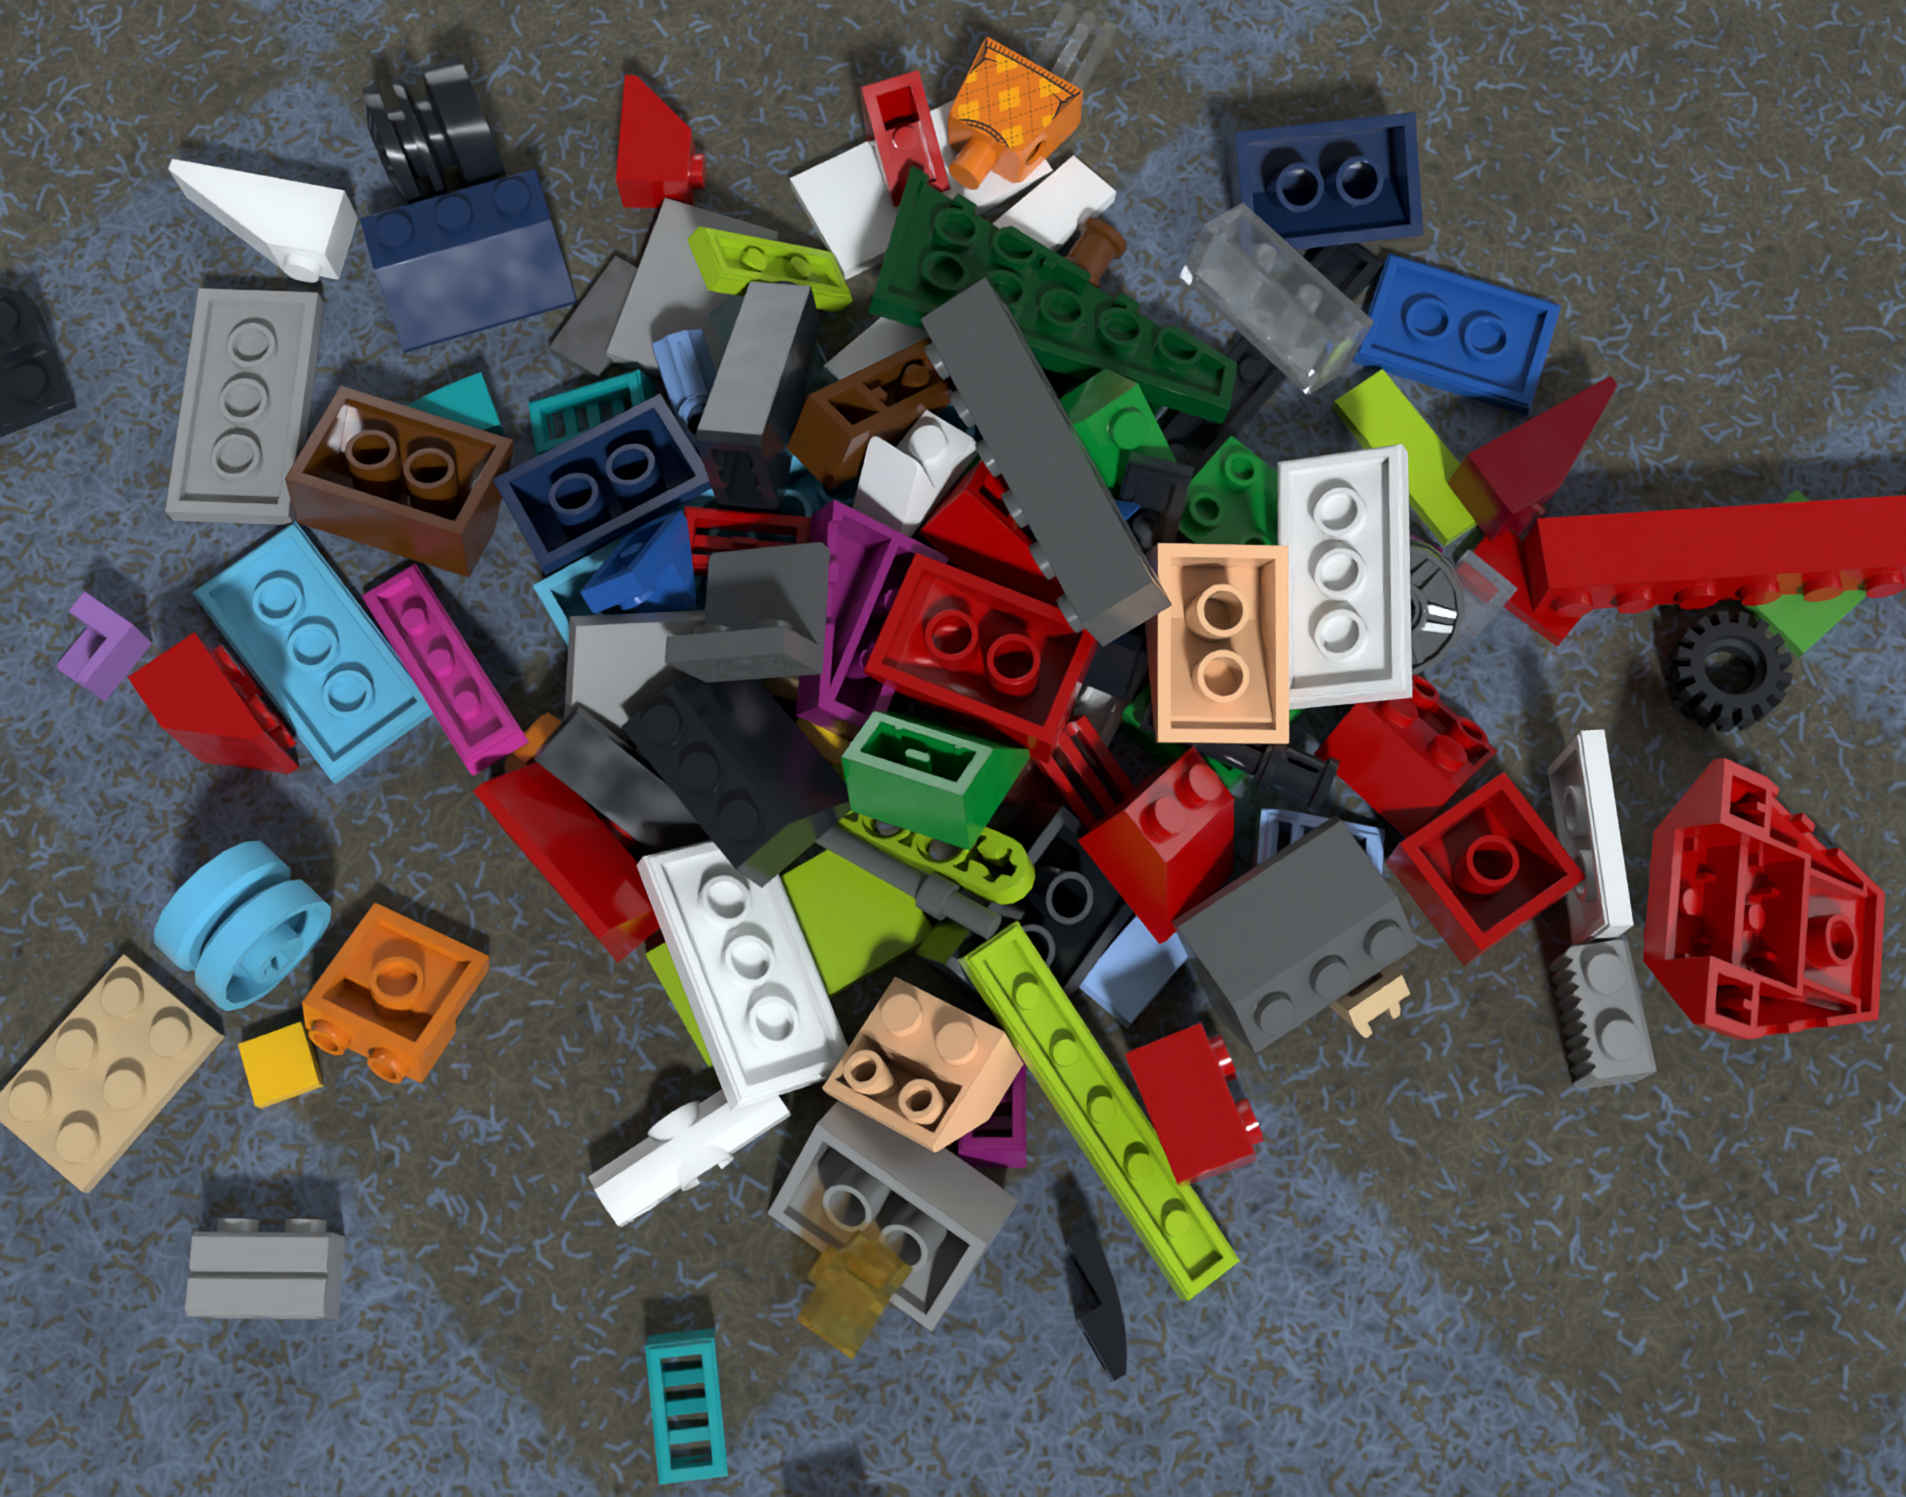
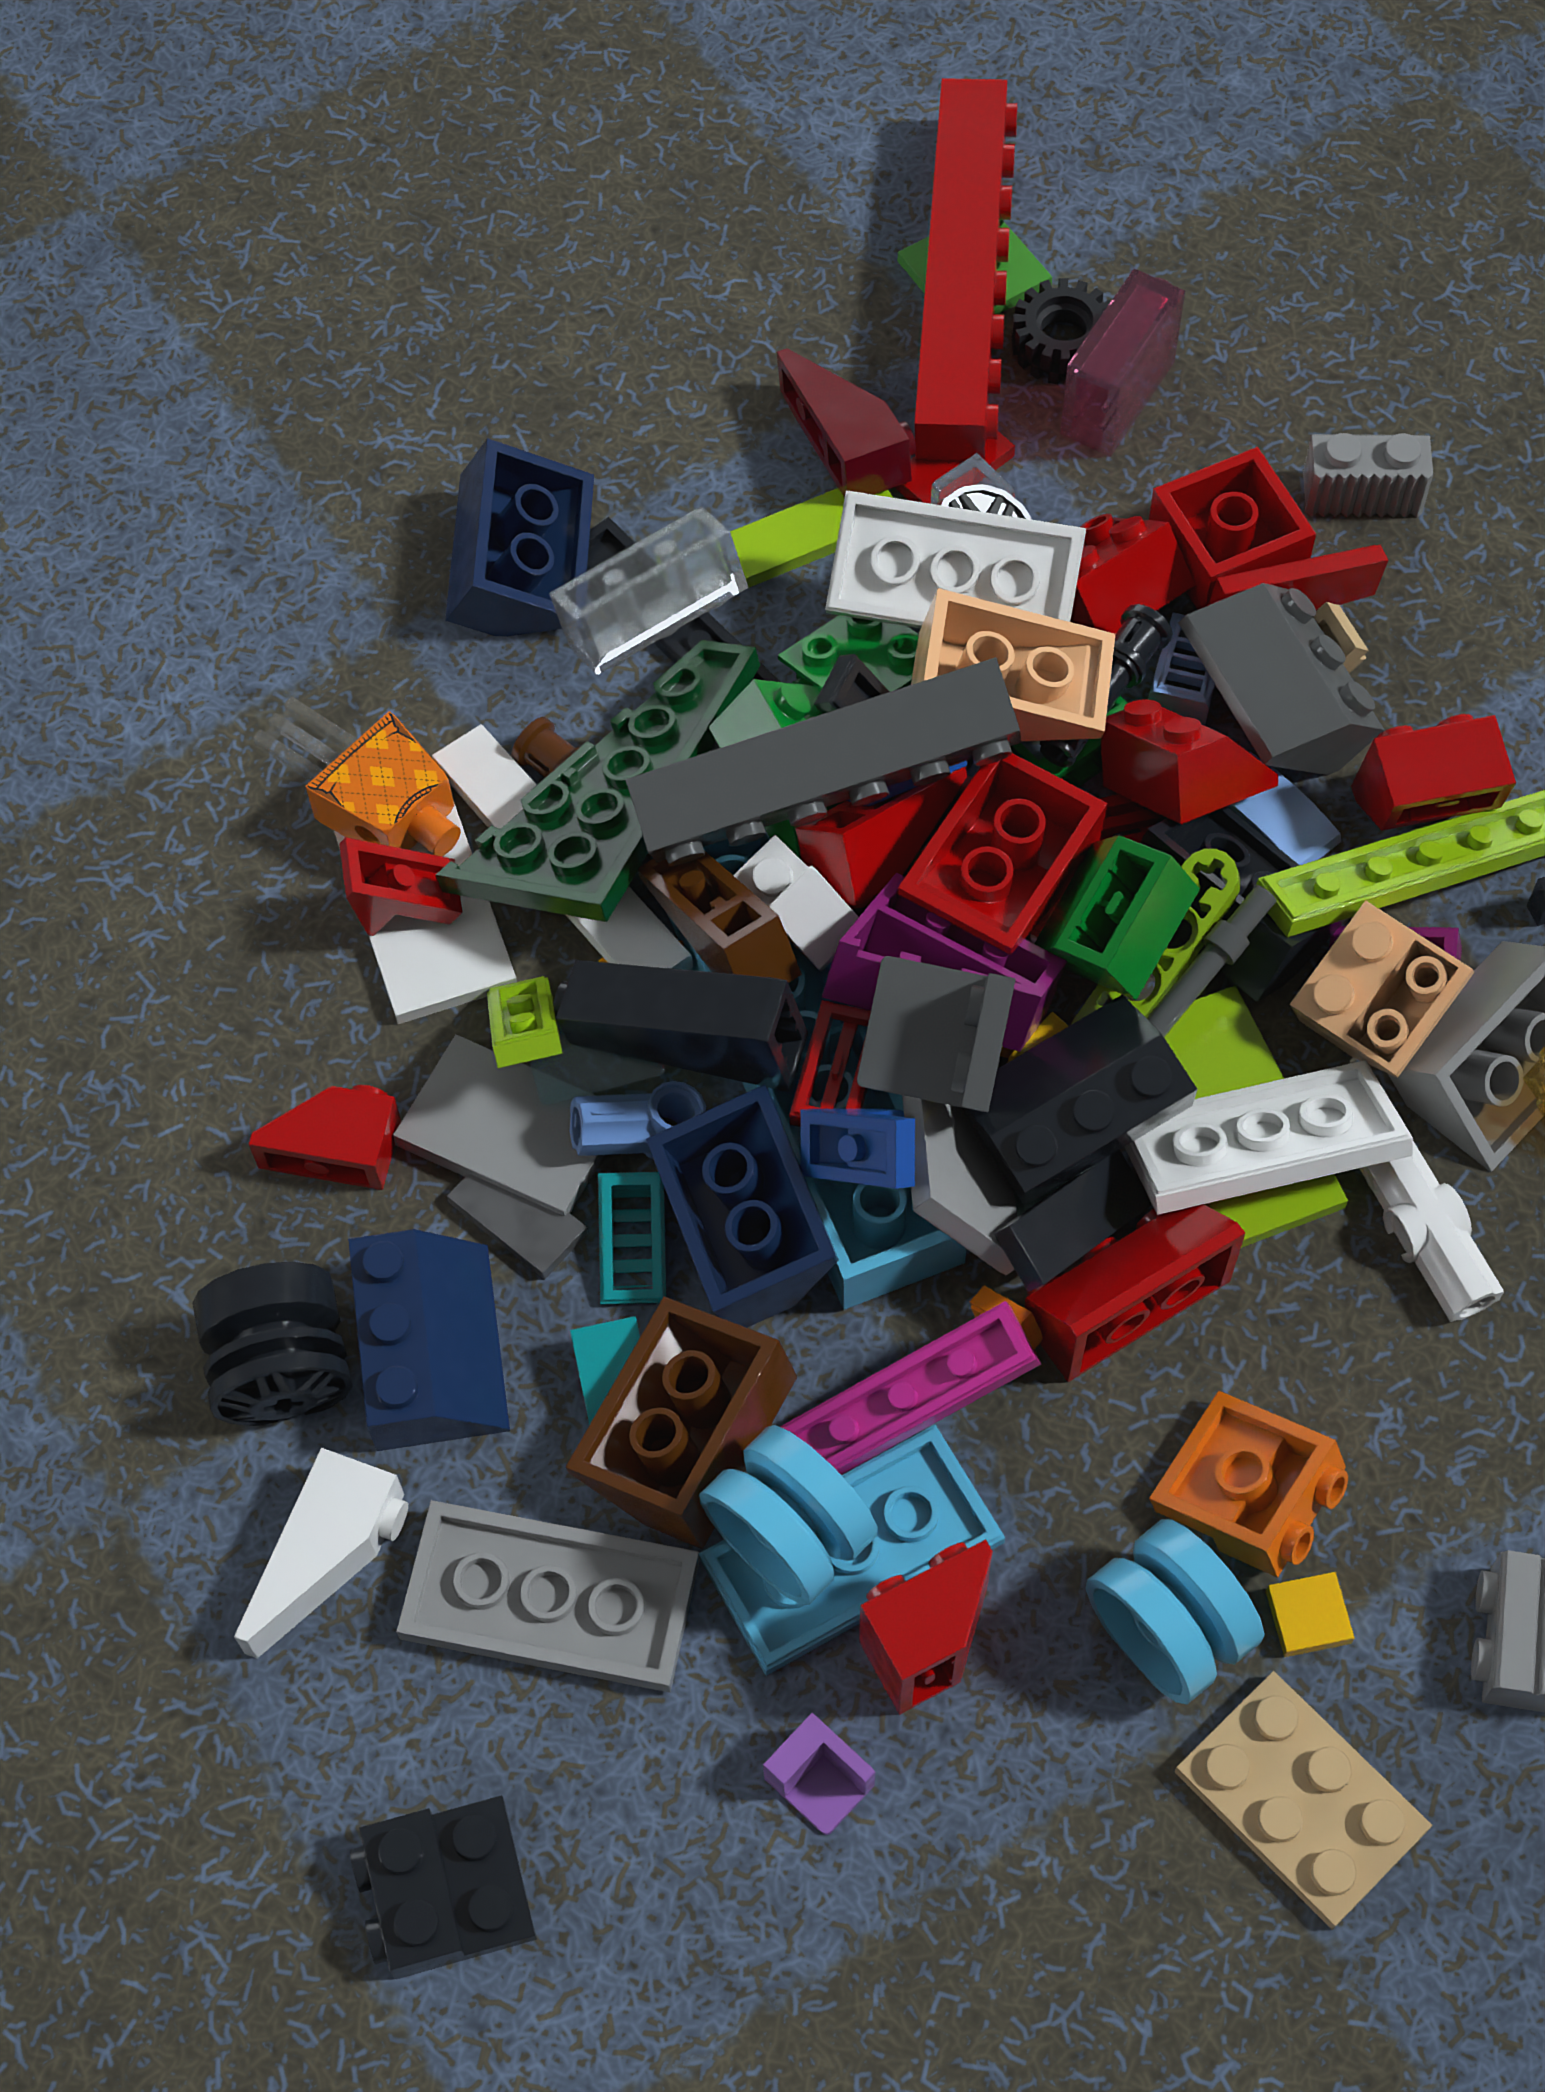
camera: 80 degrees left, 10 degrees down
blue tile [1353,253,1562,416] -> none
white tile [1548,729,1634,946] -> none
red wedge [1643,758,1885,1040] -> none
none -> medium azure wheel [699,1425,878,1605]
none -> clear pink brick [1060,268,1185,457]
none -> red tile [1208,545,1389,610]

